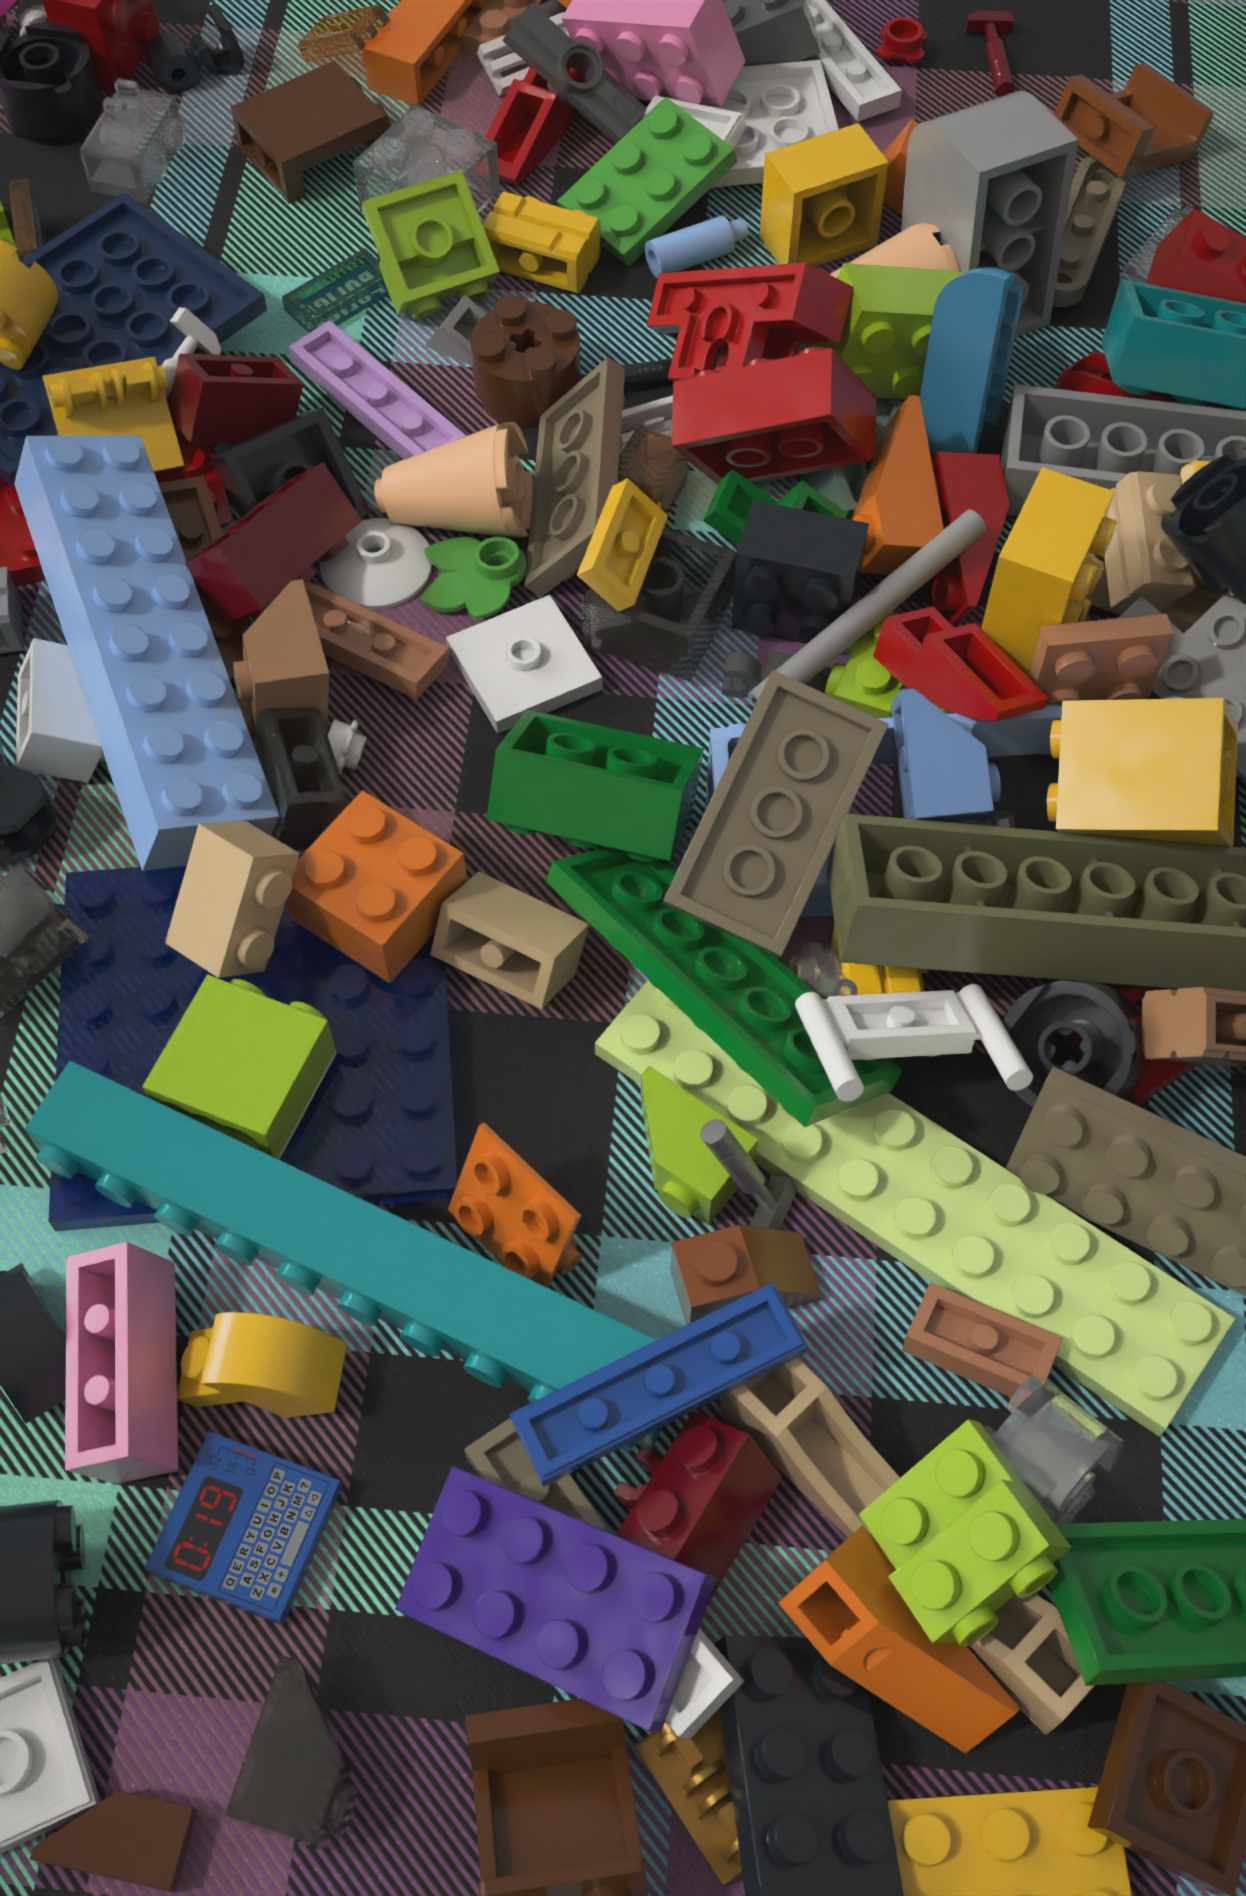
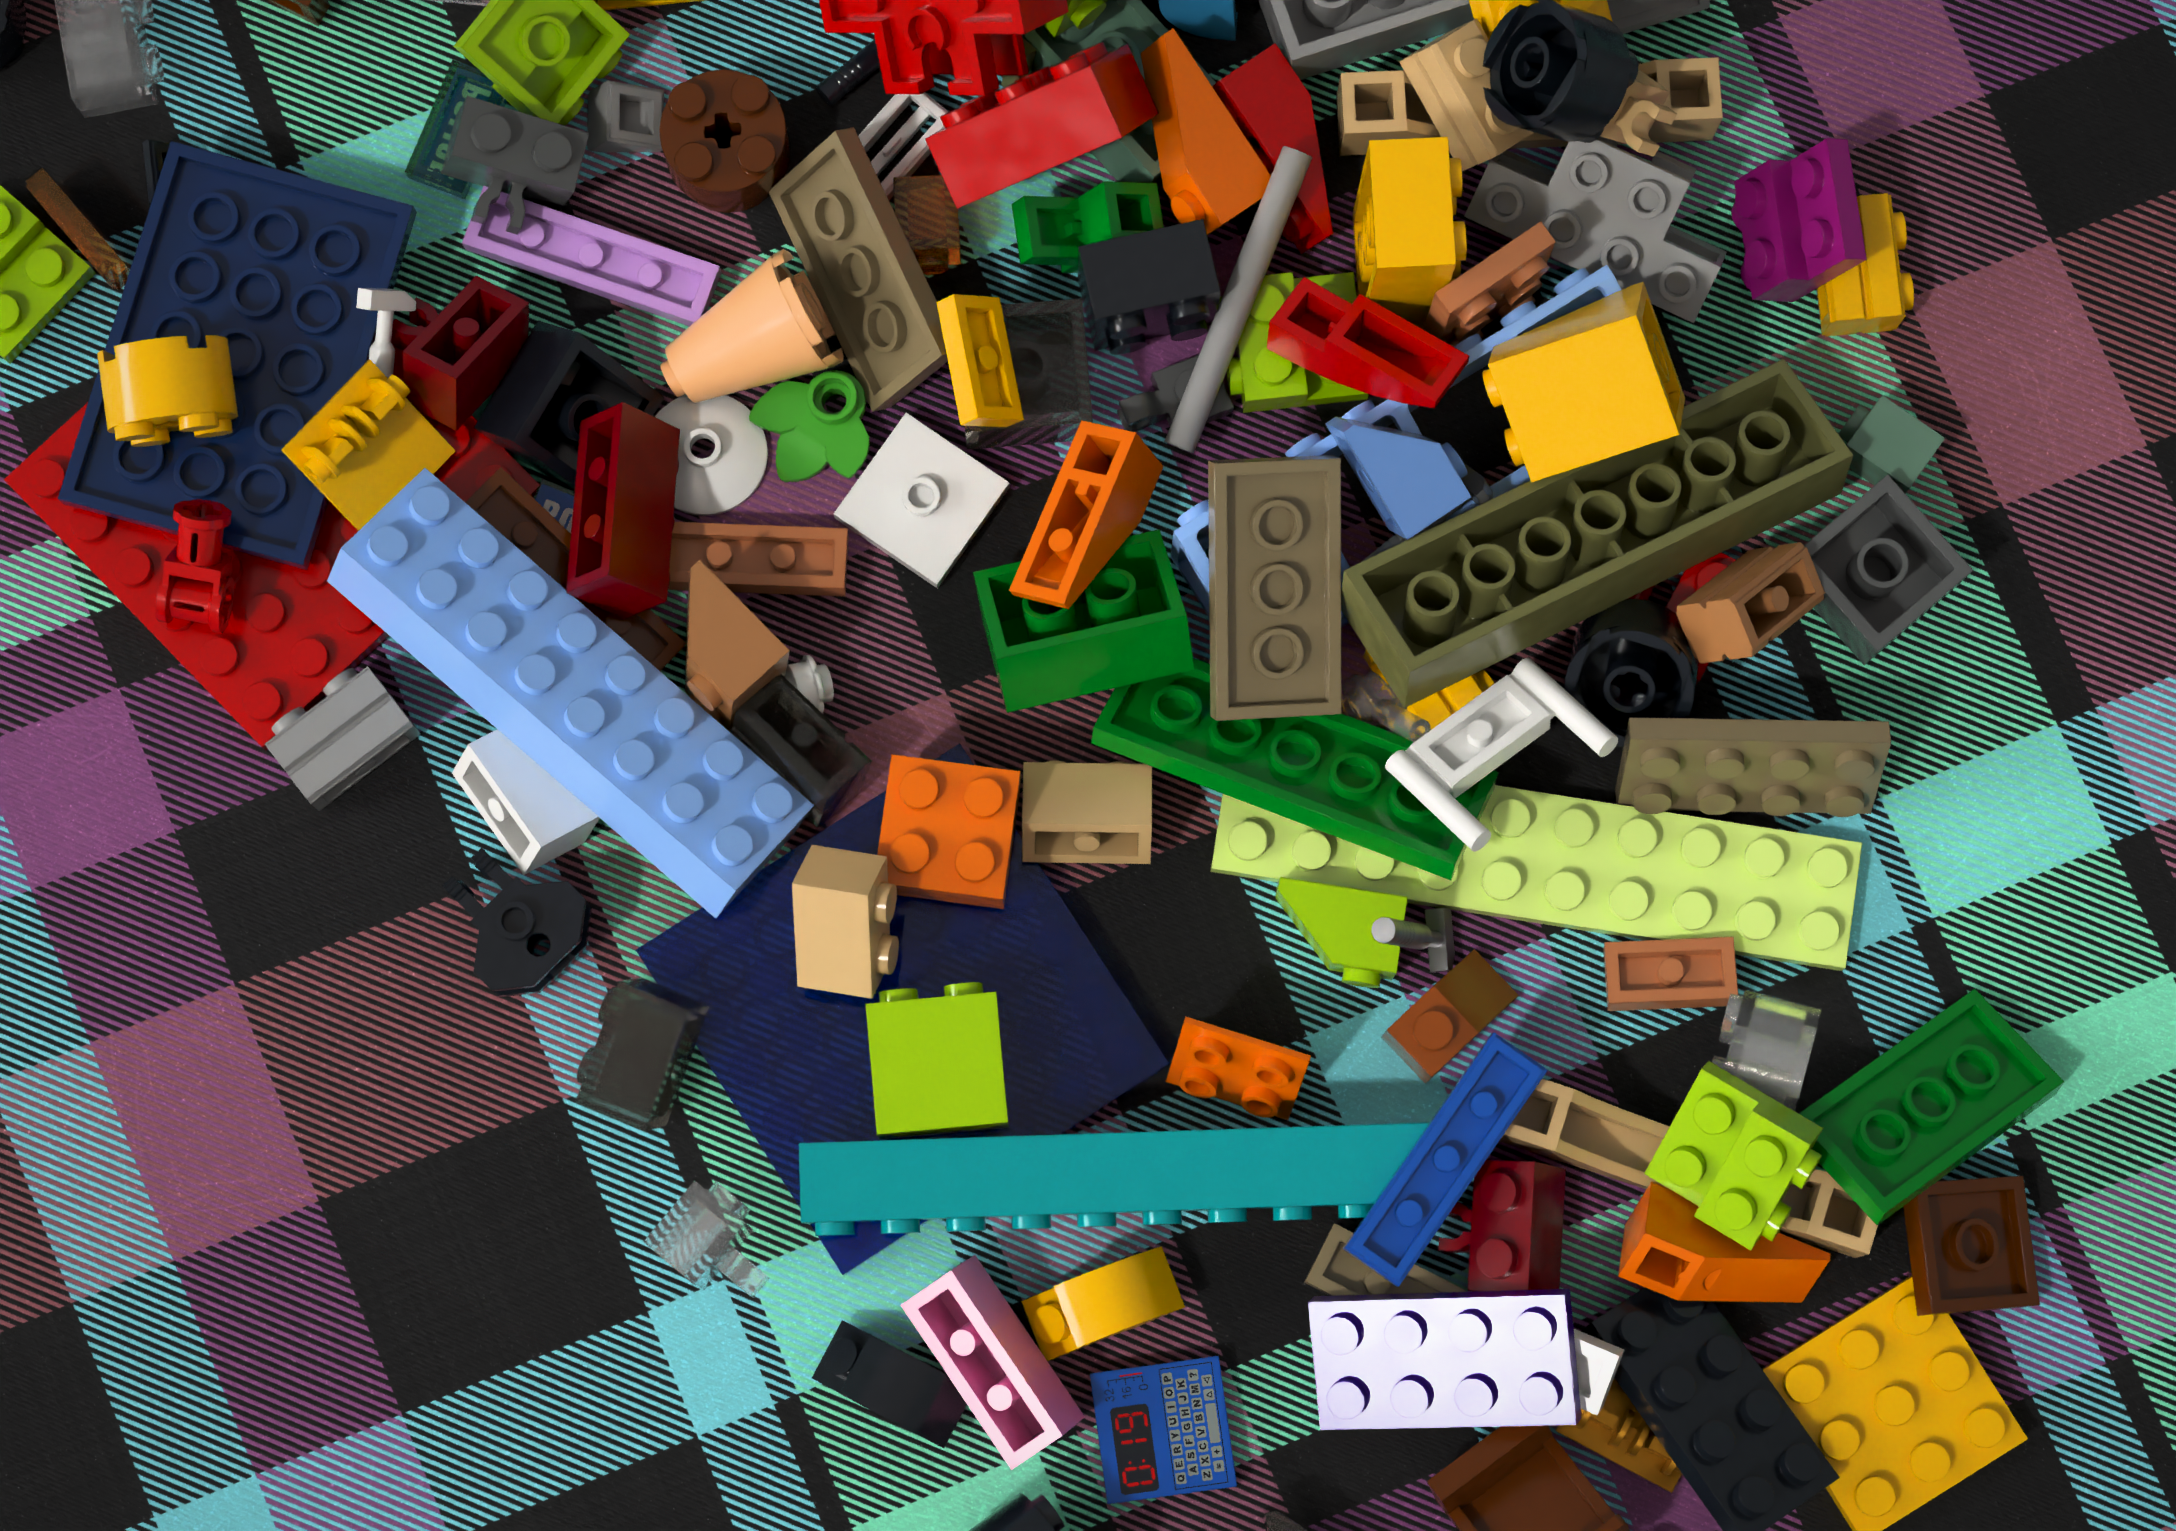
camera: 30 degrees left, 20 degrees up
none -> dark grey brick [441,96,589,235]
none -> orange slope [1009,420,1164,609]

